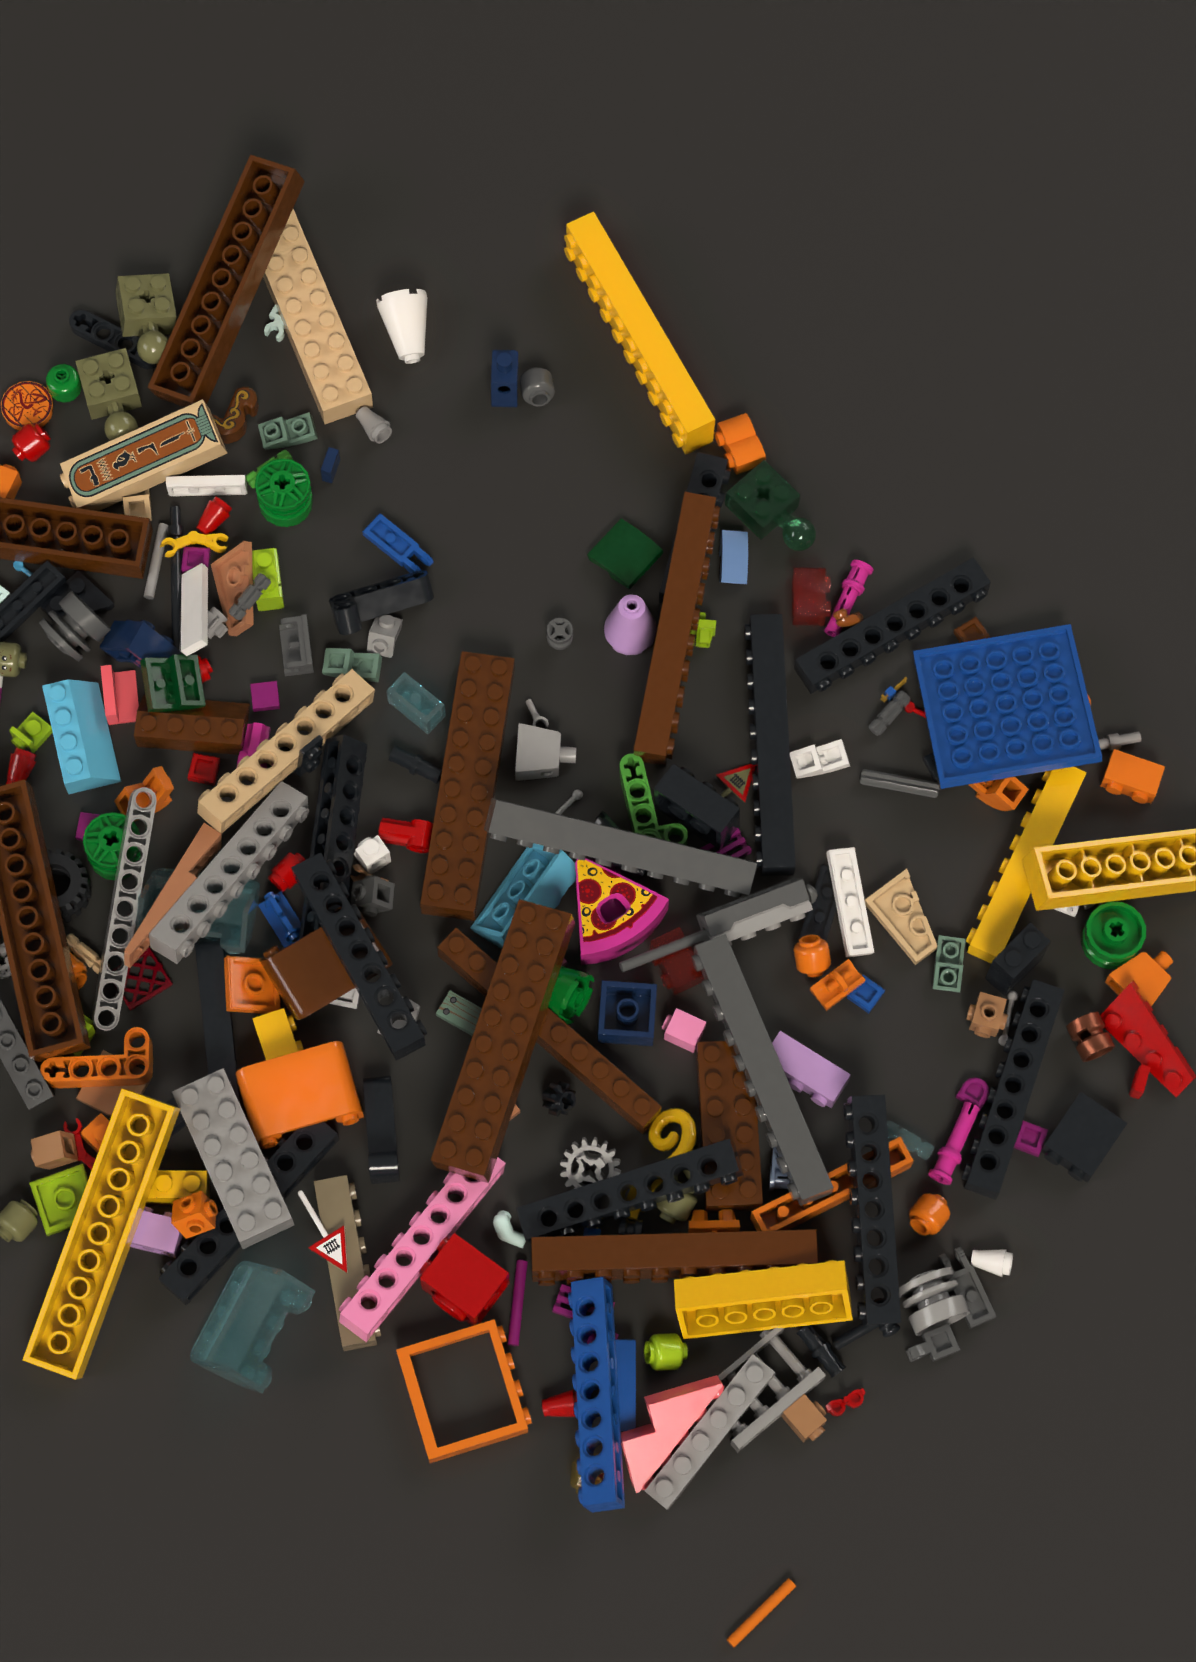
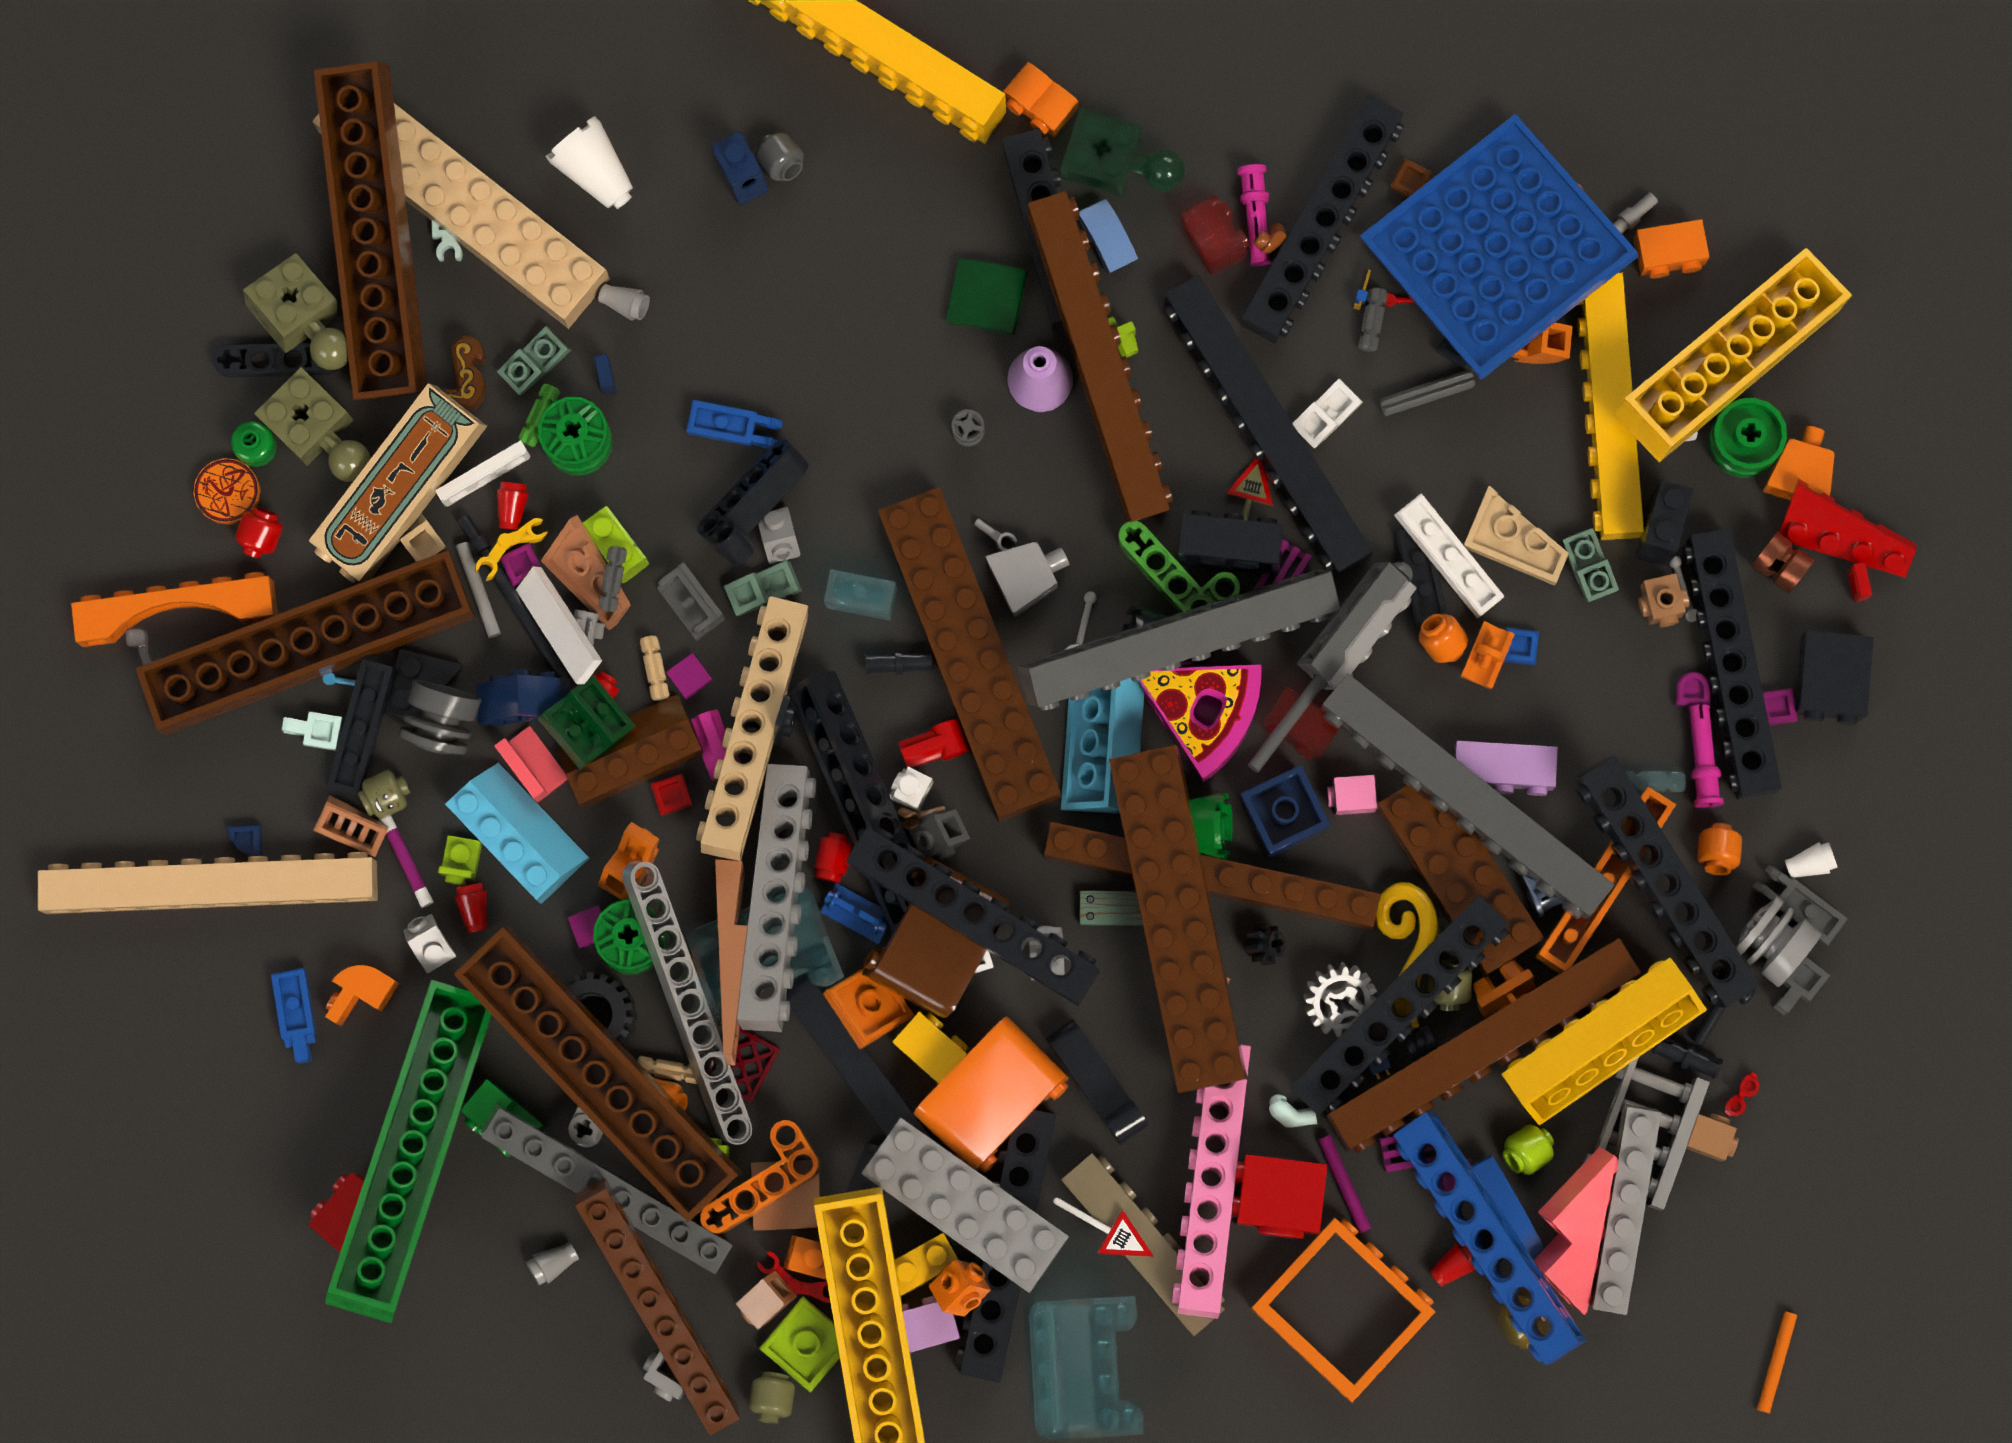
camera: 20 degrees left, 10 degrees up
none -> tan axle [640,636,669,701]

